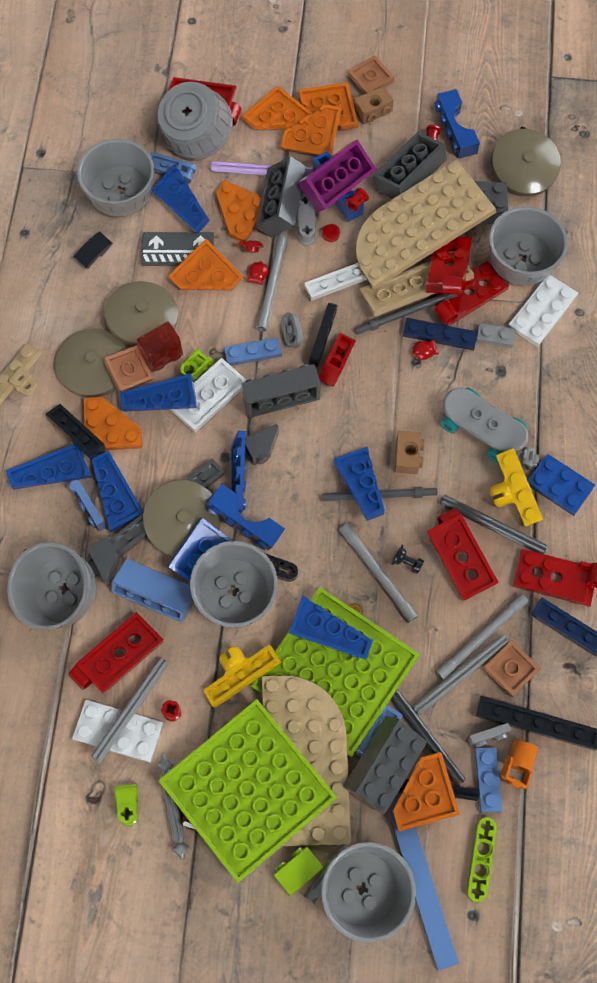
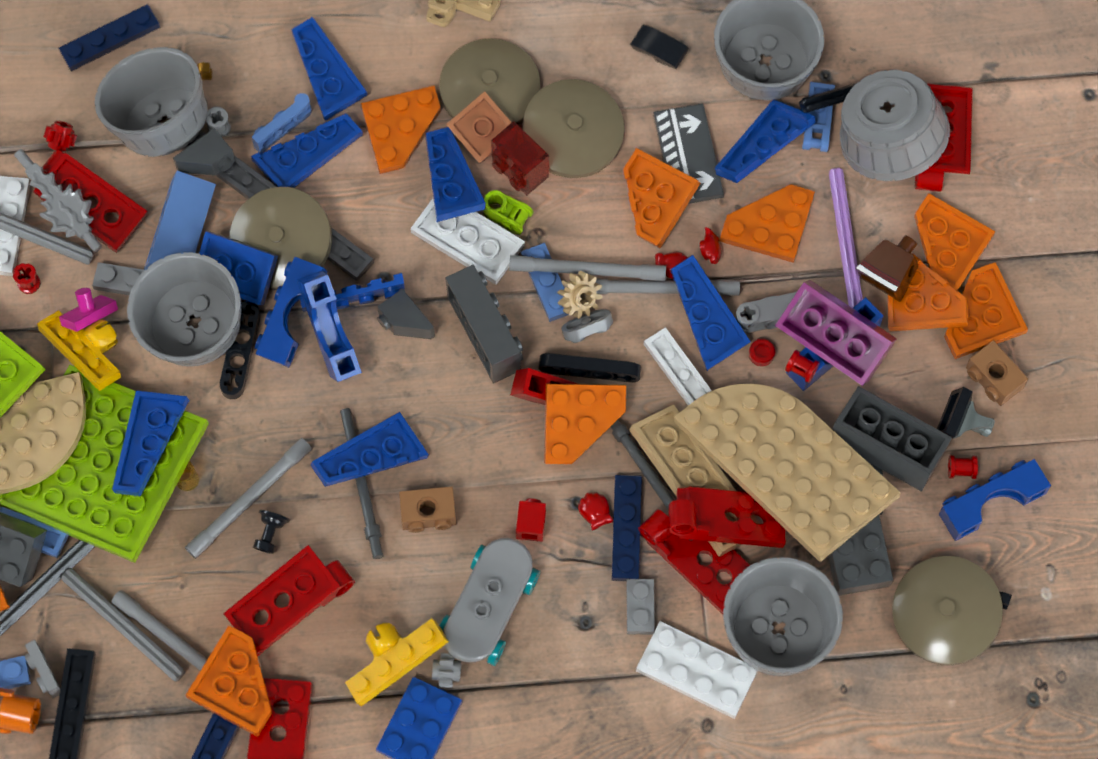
camera: 80 degrees right, 0 degrees up
black plate [45,404,106,459] -> none
dark grey brick [256,156,306,237] -> none
nougat plate [348,55,395,94] -> none
dark grey axle [440,495,547,554] -> none
nougat plate [483,640,541,697] -> none
none -> light grey piece [14,149,102,252]
none -> red gear [43,120,77,152]
none -> dark pink tile [59,288,118,332]
none -> light grey plate [92,262,144,295]
none -> orange plate [186,625,272,737]
none -> light grey bush [206,107,231,137]
none -> blue arch [297,271,362,382]
none -> light grey piece [509,255,666,281]
none -> red brick [516,498,546,542]
none -> orange plate [544,384,626,464]
none -> tan gear [557,271,602,319]
none -> blue wing [670,255,751,371]
none -> black axle [799,83,856,113]
none -> reddish brown torso [855,235,918,302]
none -> black piece [937,387,995,439]

